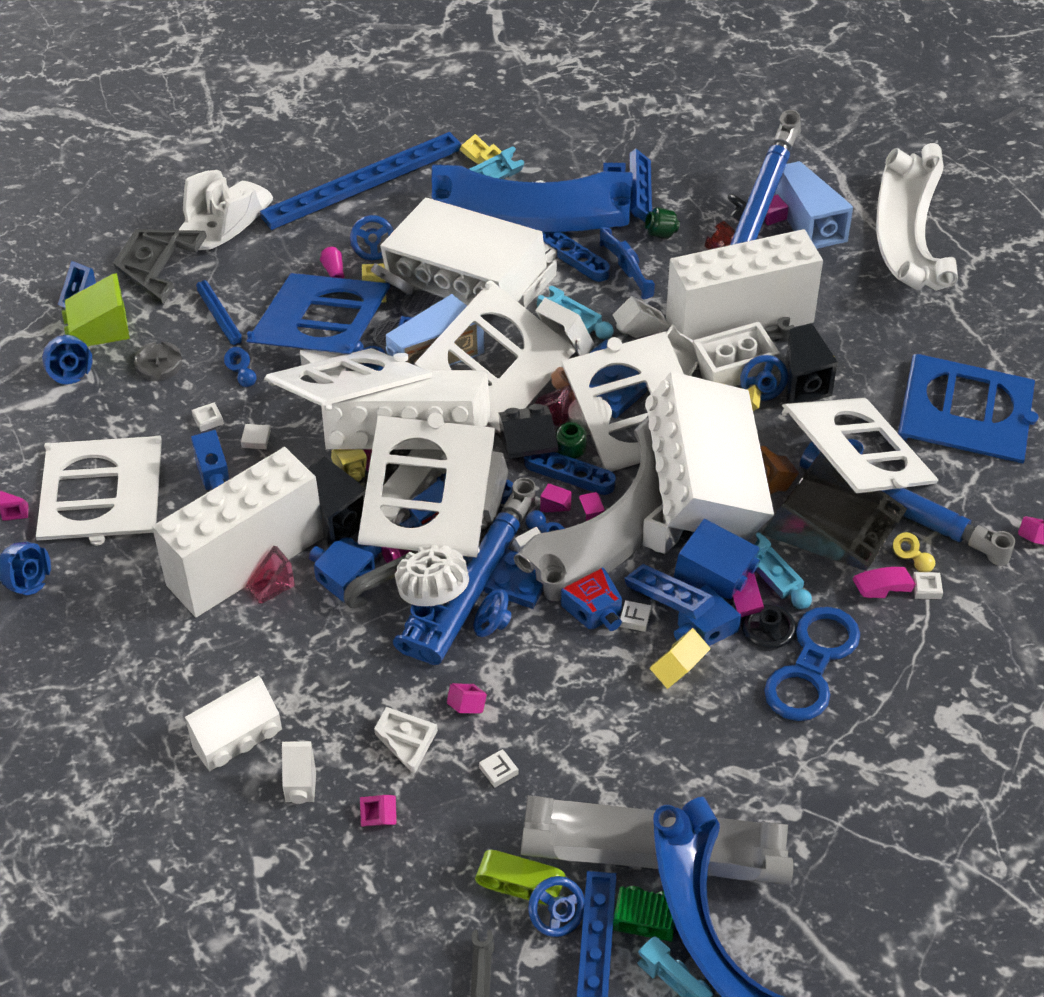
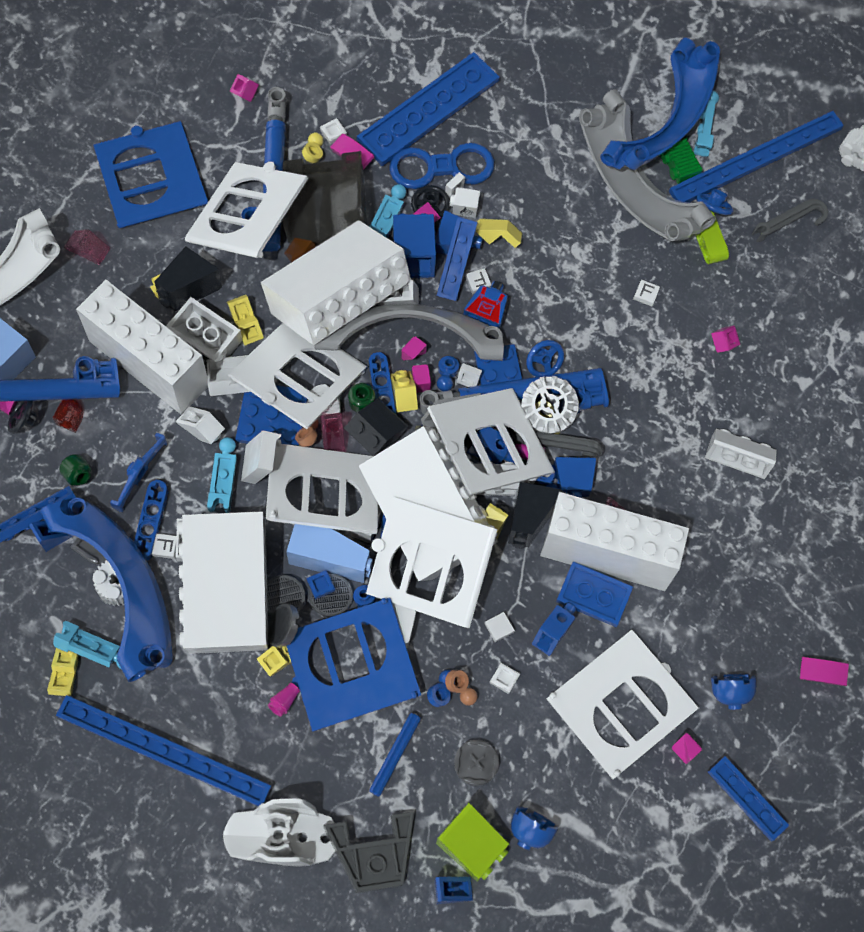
camera: 130 degrees left, 20 degrees up
white slope [282,741,316,804] -> none
blue piece [350,215,394,260] -> none
white wing [374,707,438,773] -> none
dark pink slope [447,683,487,713] -> none
blue piece [740,355,788,401] -> none
none -> clear pink slope [64,229,110,265]
none -> blue plate [357,52,499,166]
none -> light yellow slope [390,370,418,412]
none -> white tile [445,173,465,199]
none -> nougat plate [445,670,478,706]
none -> white brick [450,187,480,218]

